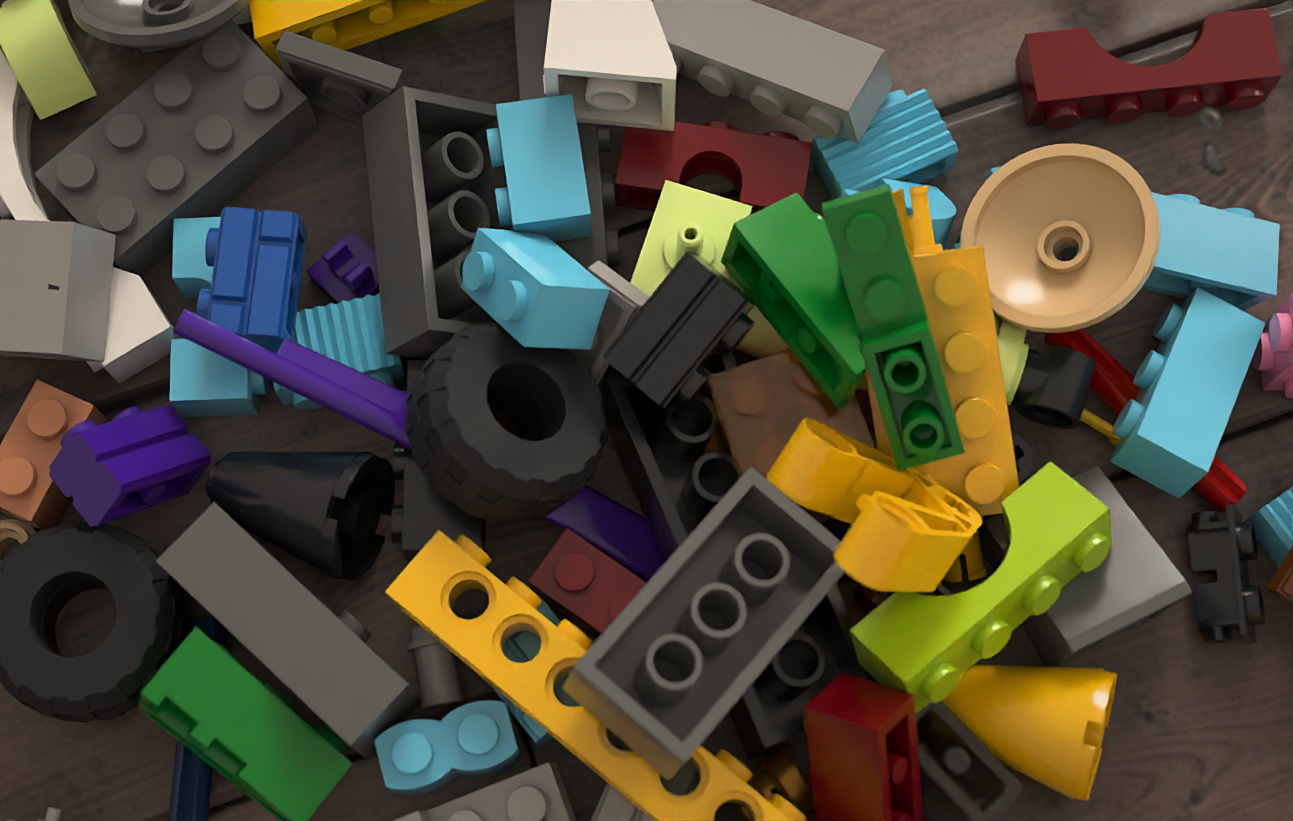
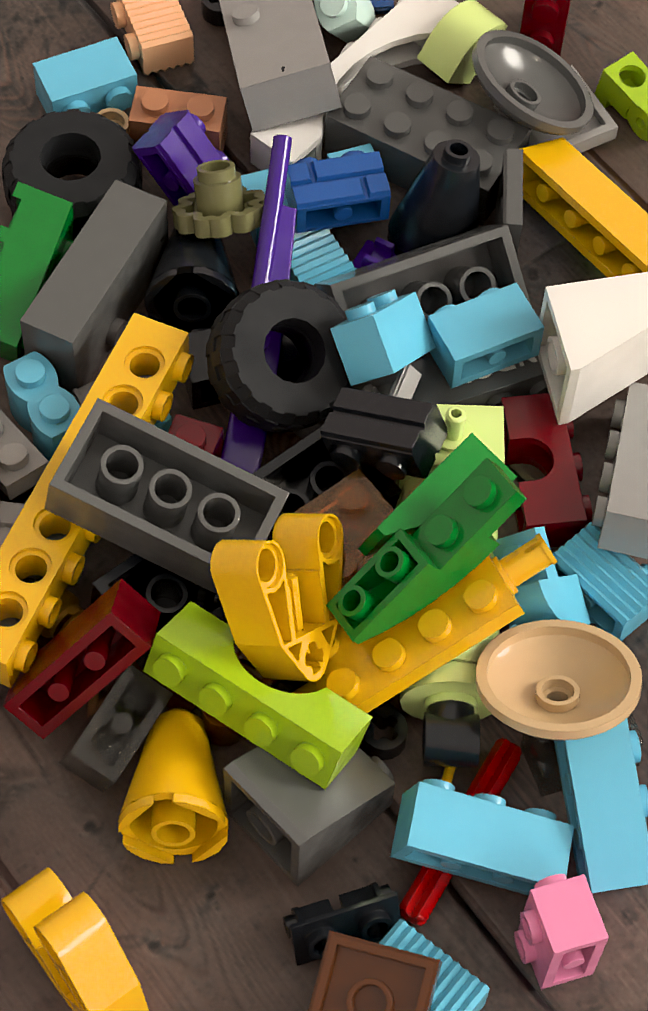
camera: 70 degrees right, 15 degrees down
none -> olive plant [172,160,265,239]
none -> black cone [387,139,480,255]

